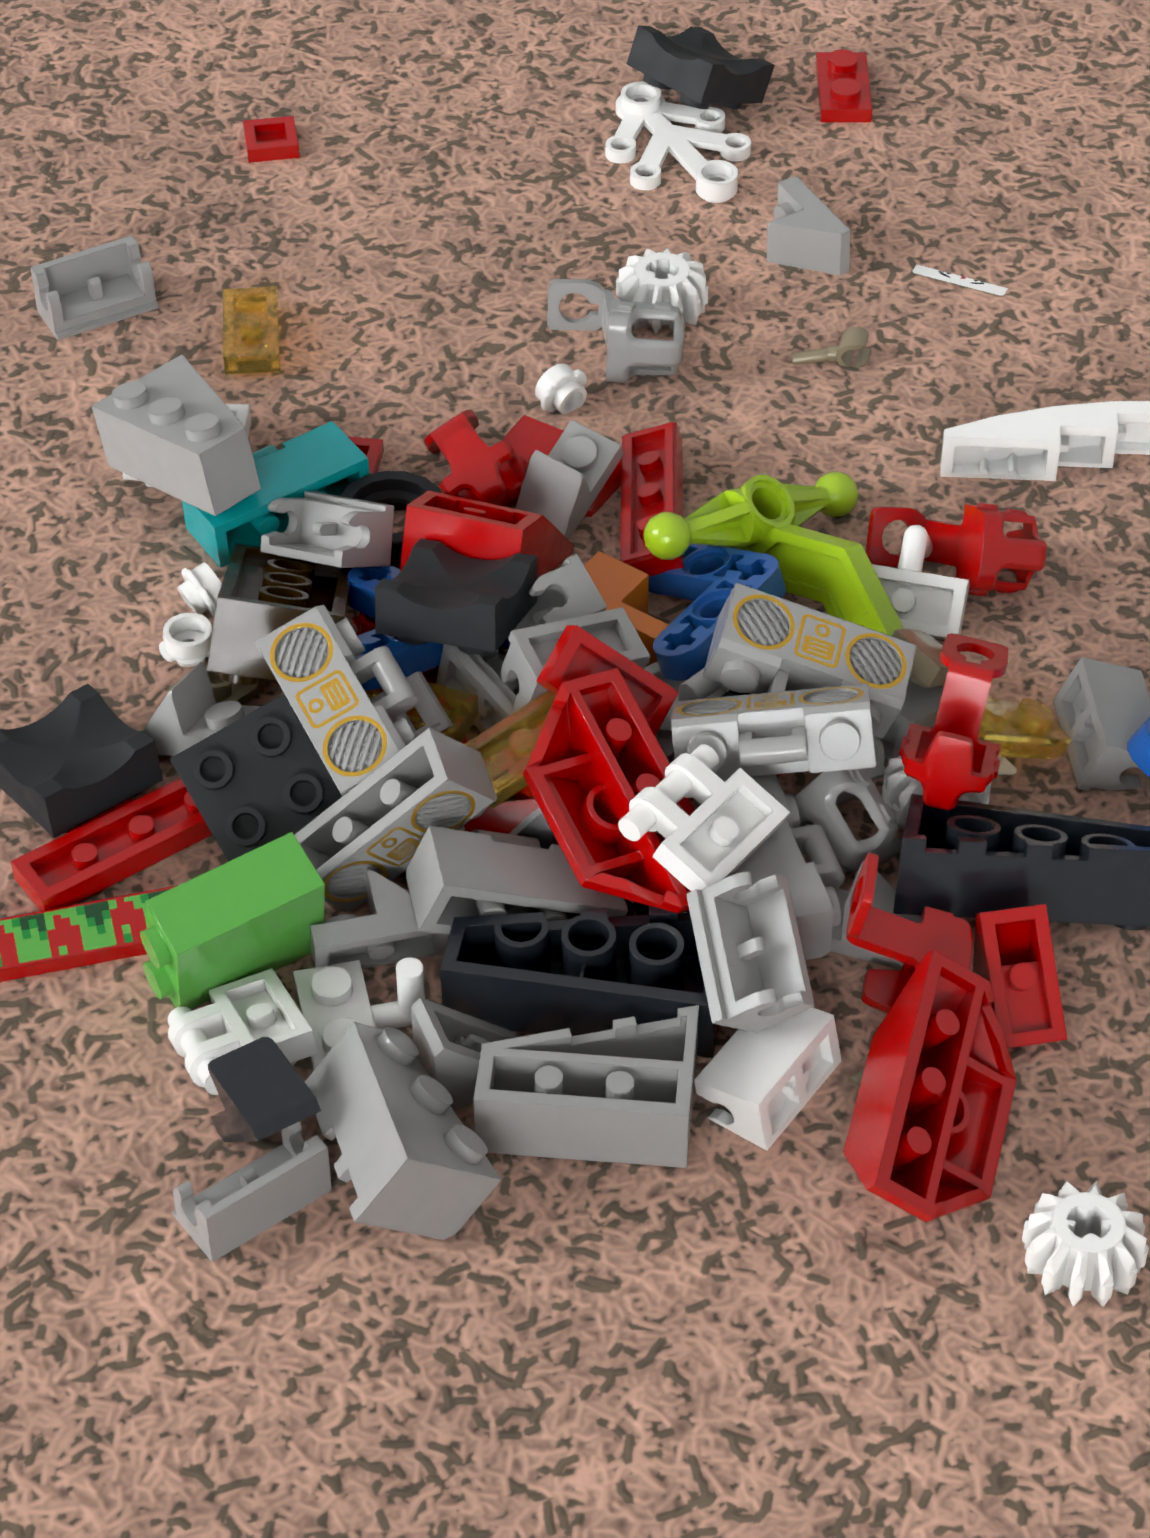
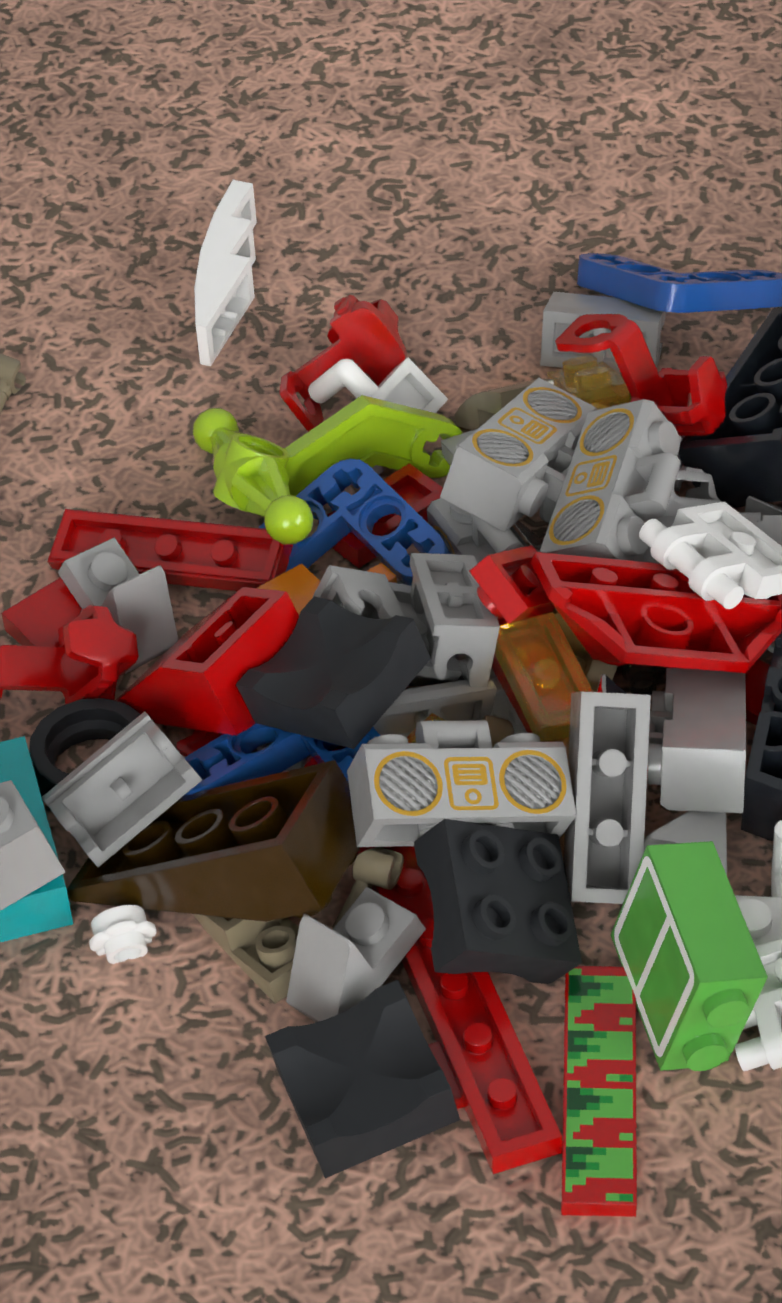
camera: 70 degrees left, 0 degrees up
white plate [159,613,213,667] -> none

